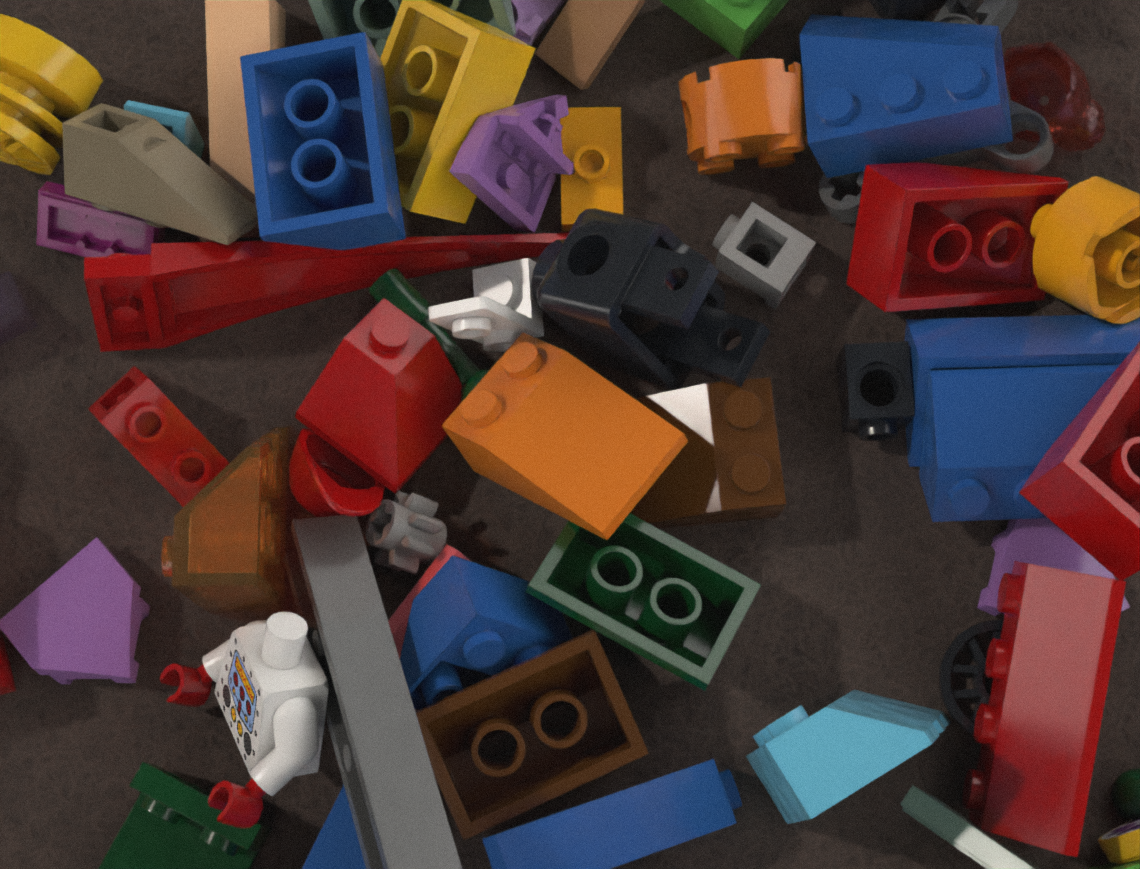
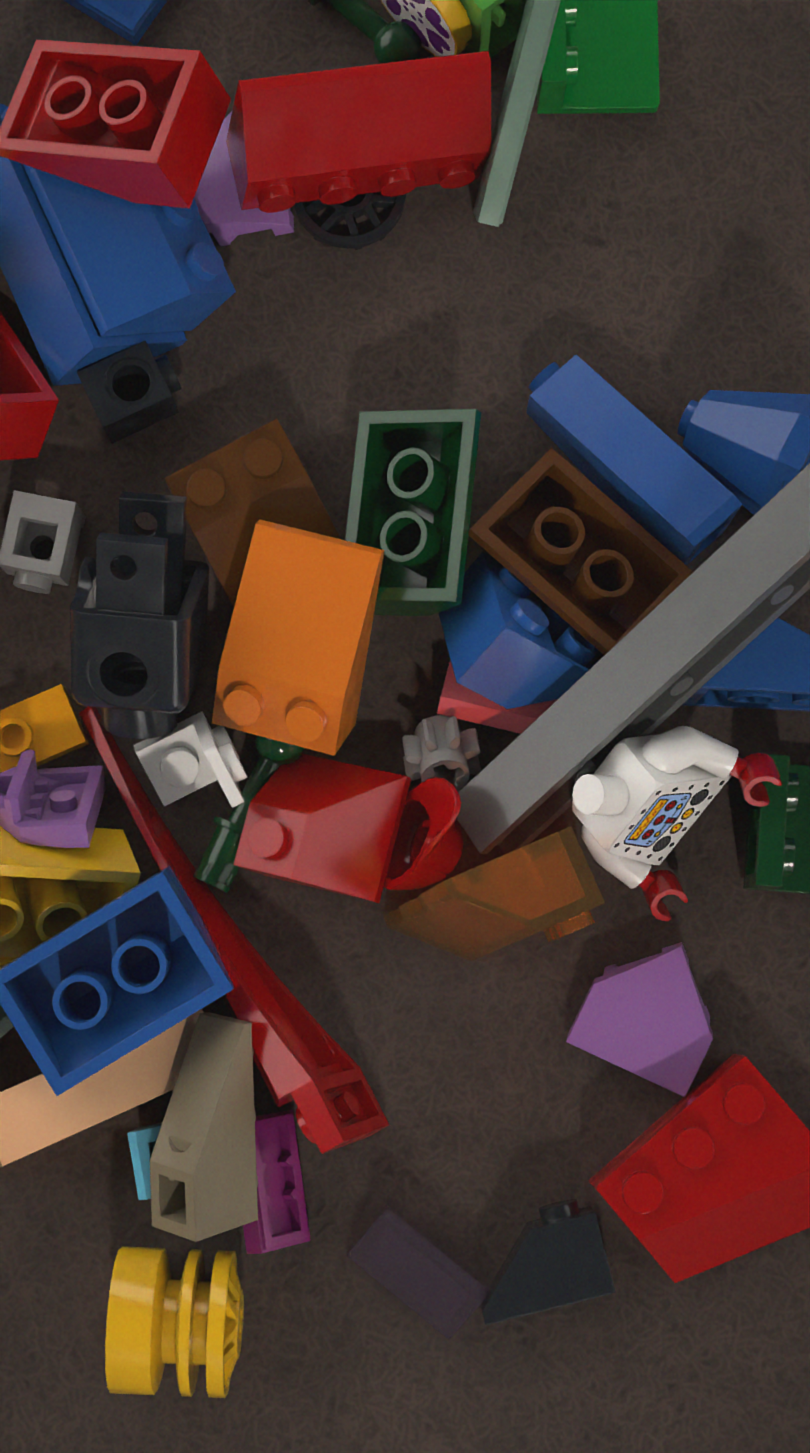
camera: 110 degrees left, 5 degrees up
red bracket [88,366,232,509] -> none
medium azure wedge [746,689,951,824] -> none

